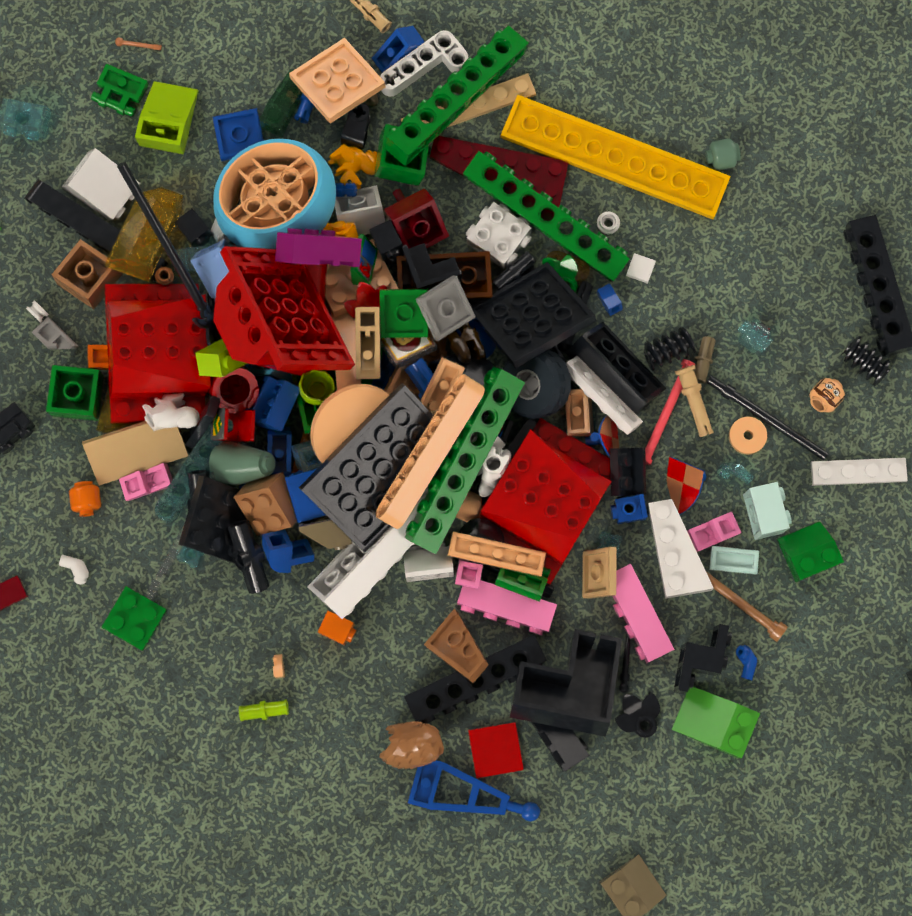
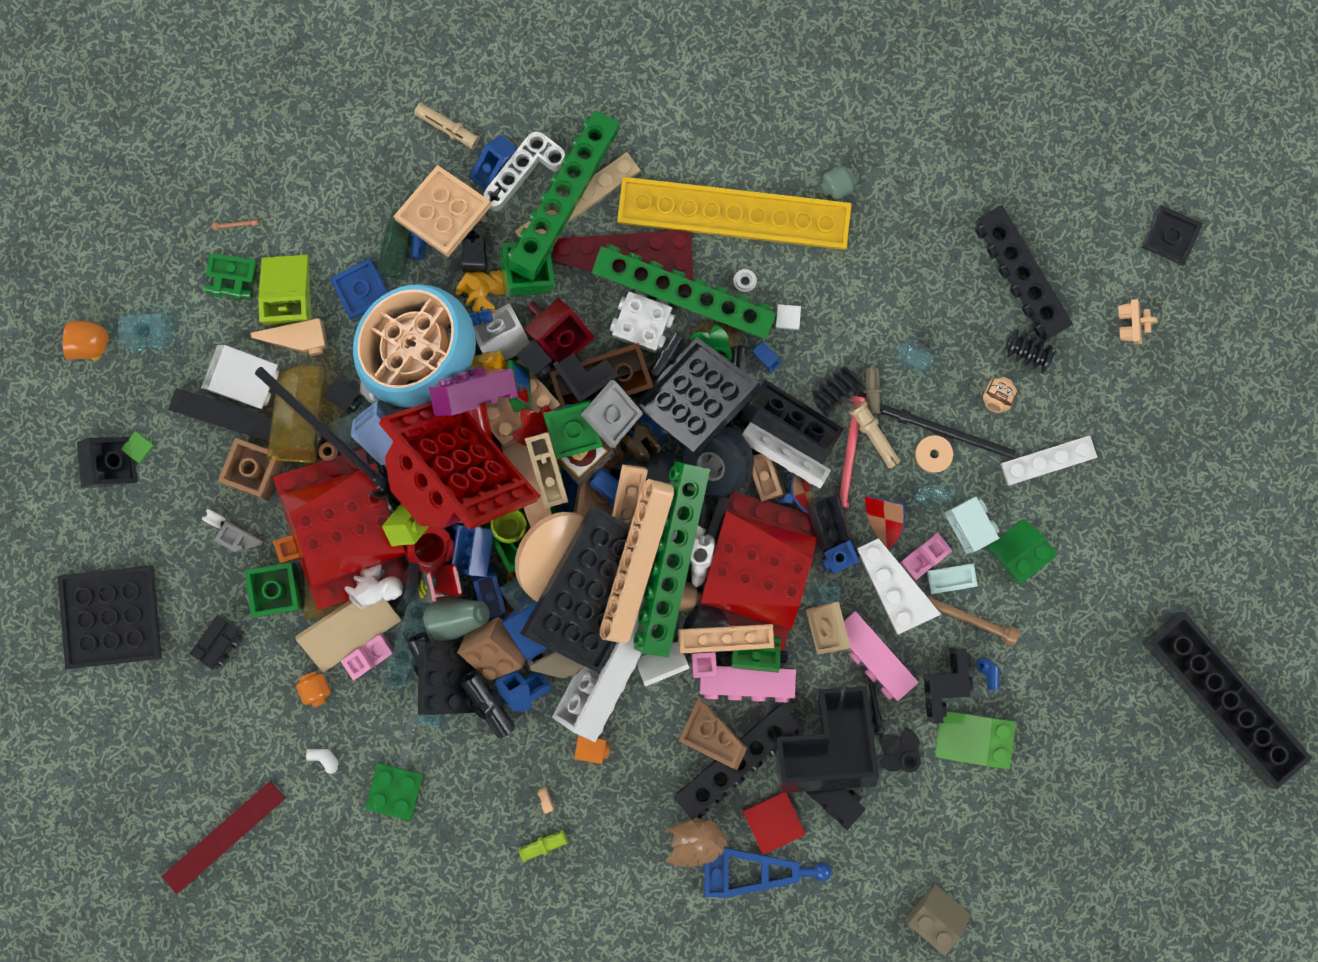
camera: 15 degrees left, 5 degrees up
none -> light nougat slope [251,318,329,356]

